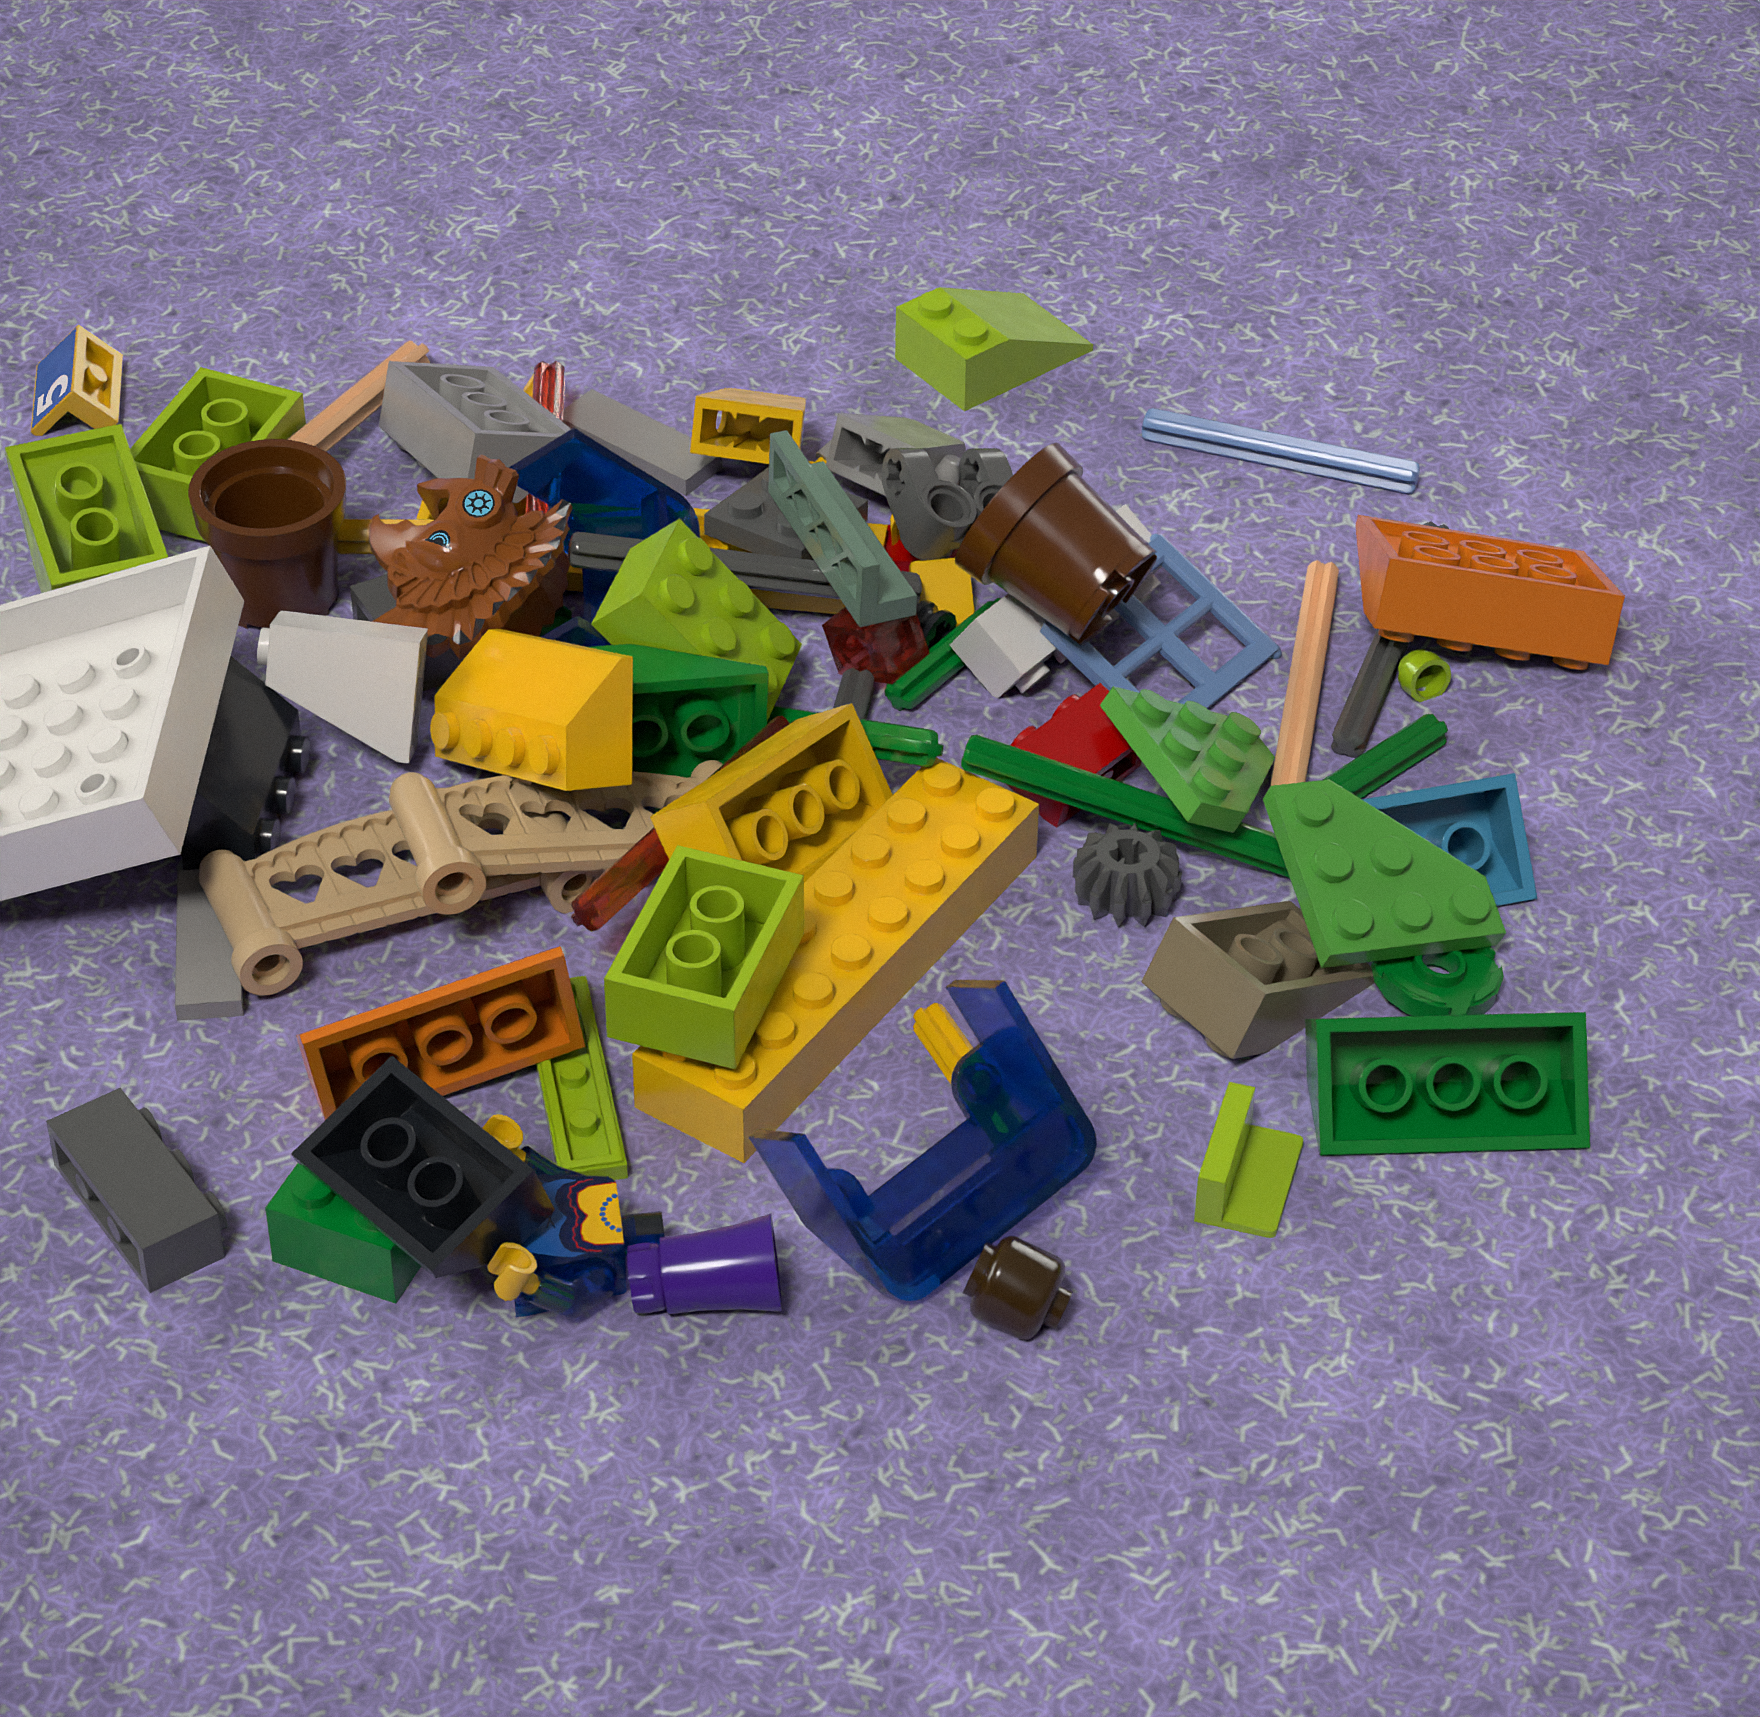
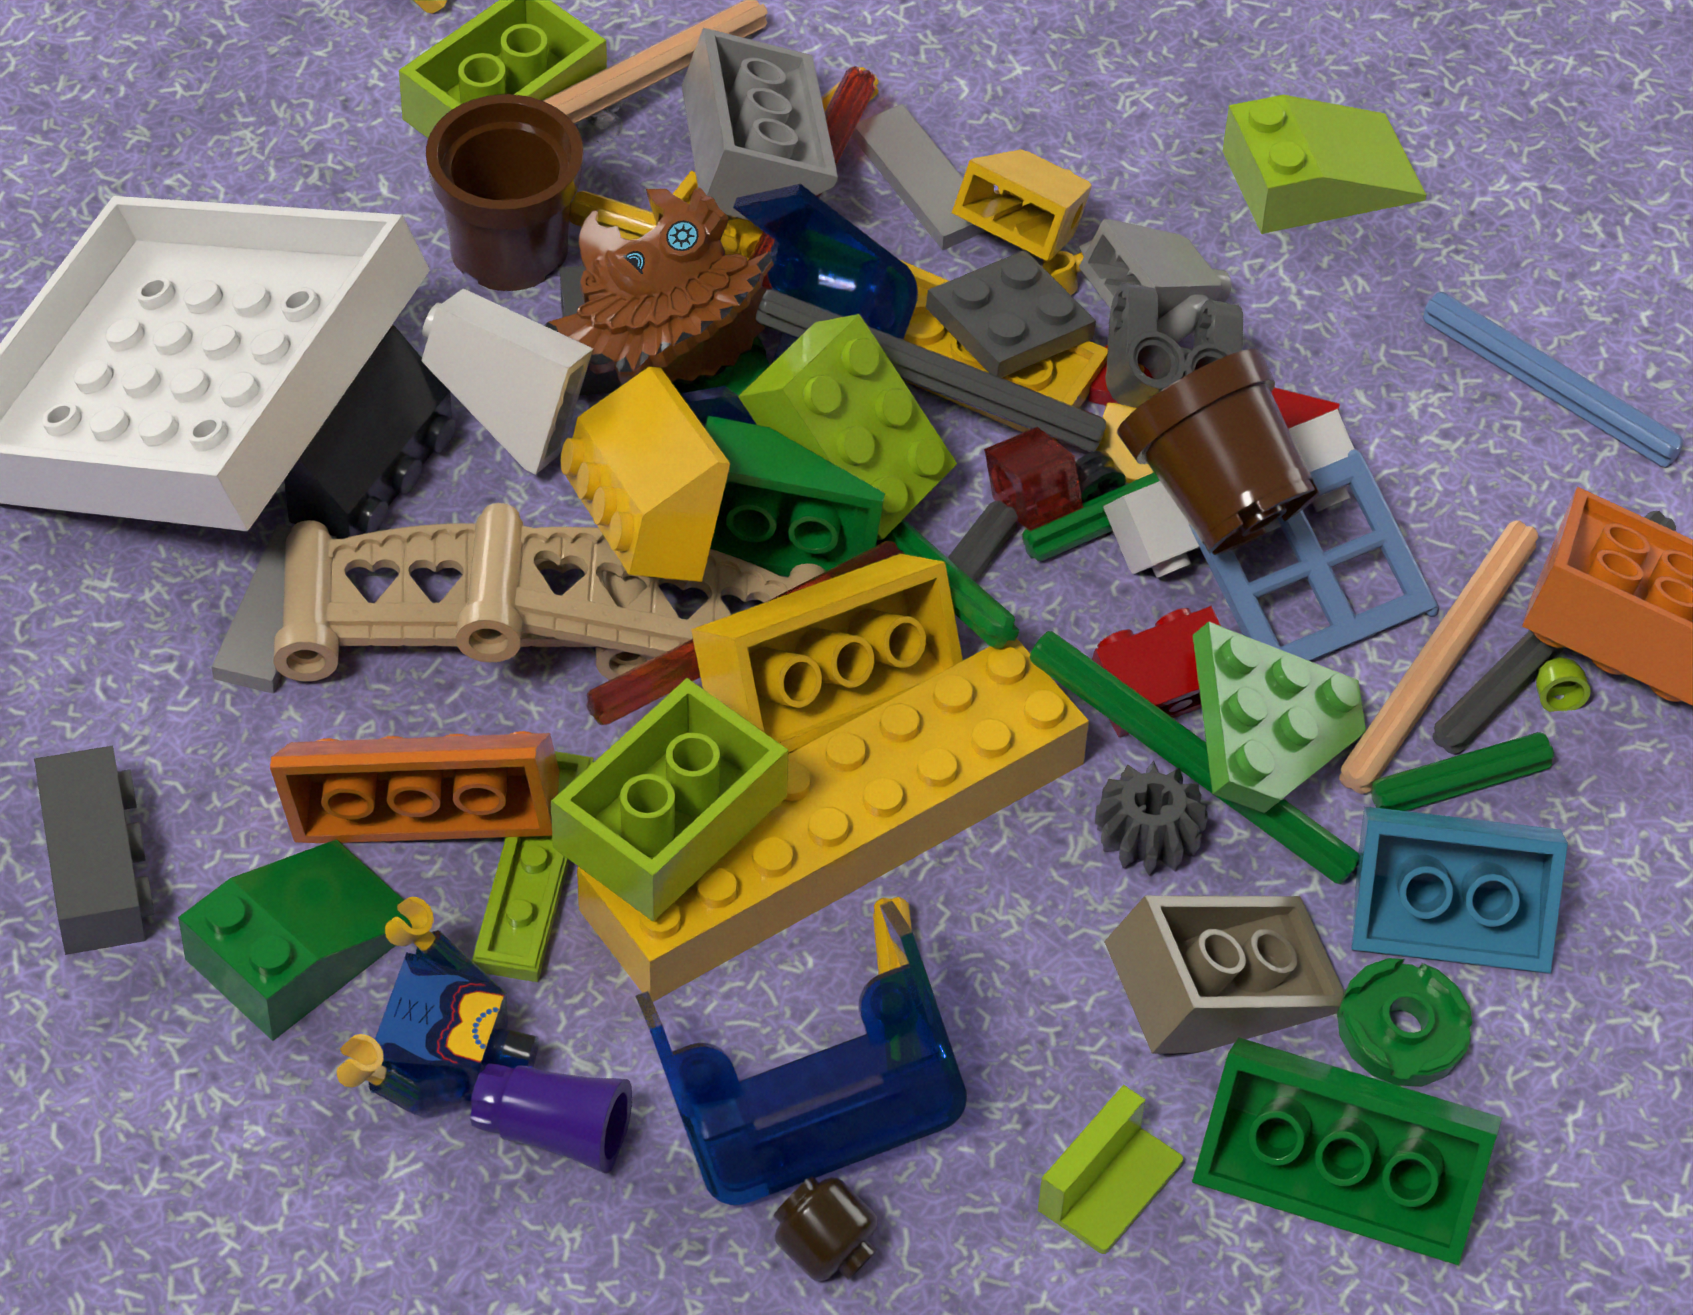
camera: 20 degrees right, 10 degrees up
lime slope [5,424,168,593] -> none
black slope [291,1056,555,1278] -> none
sand green fence [768,430,917,627] -> none
bright green plate [1263,779,1506,968] -> none

